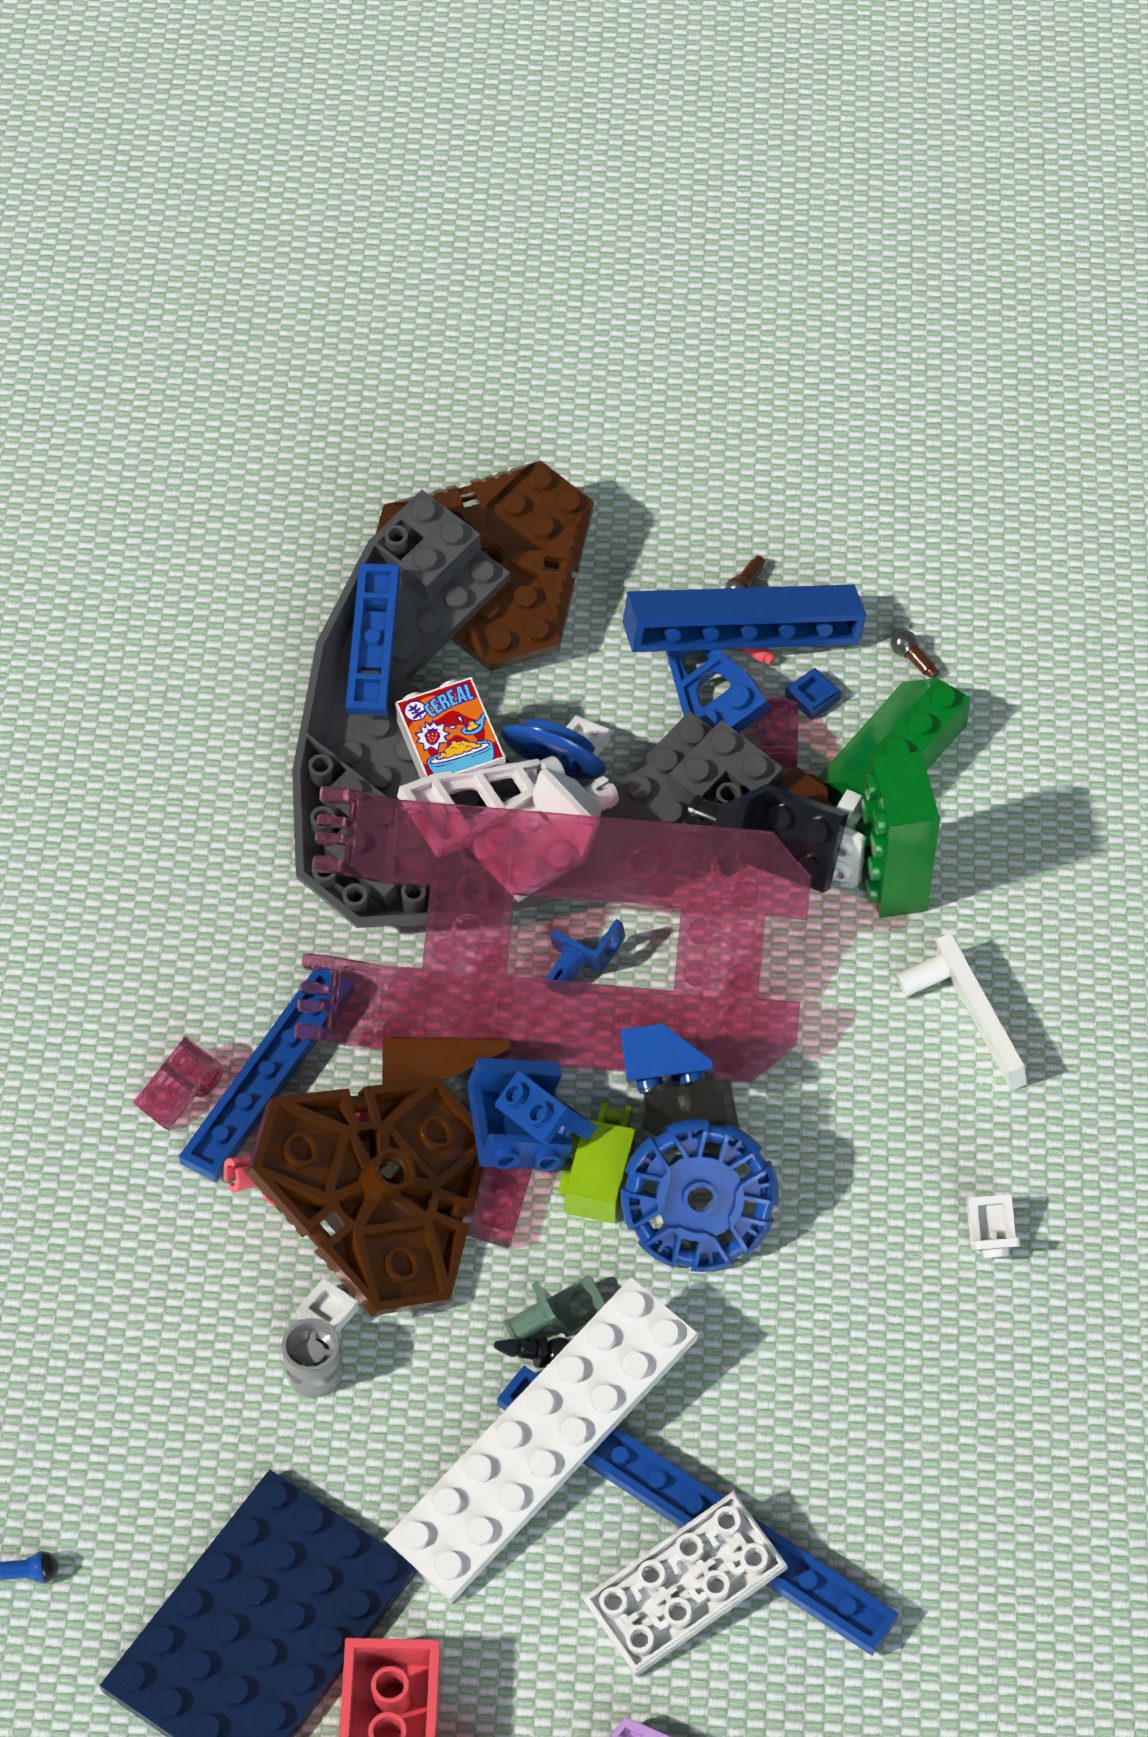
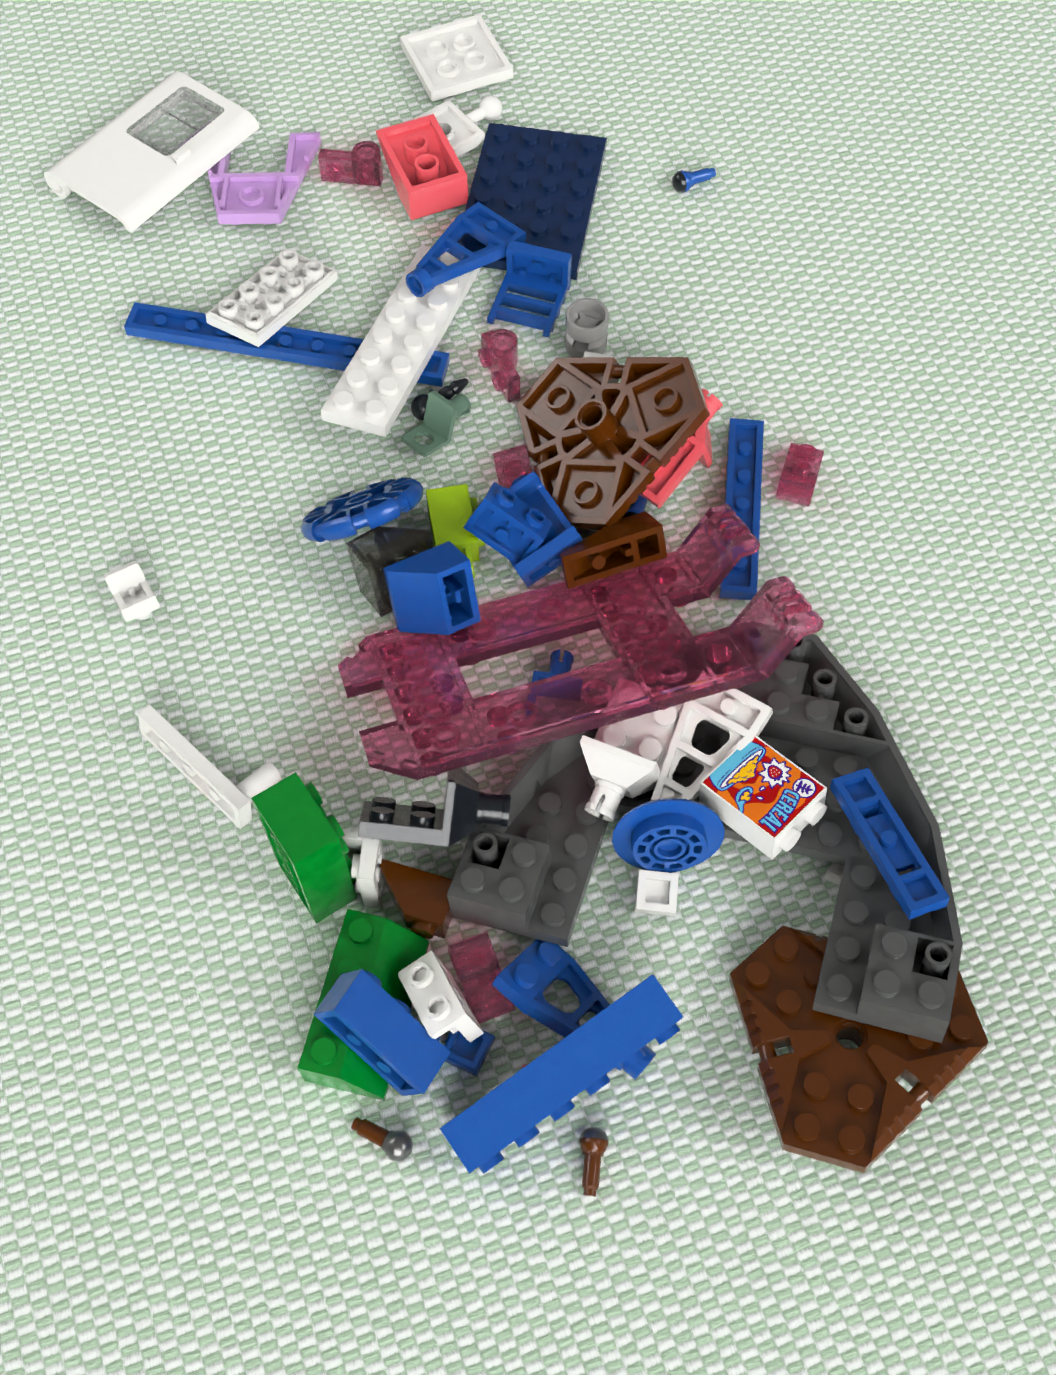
camera: 155 degrees right, 5 degrees up
none -> blue brick [313,969,450,1096]
none -> white bracket [398,950,484,1042]
none -> blue plate [406,202,526,297]
none -> clear pink plate [478,329,520,403]
none -> blue plate [487,240,572,338]

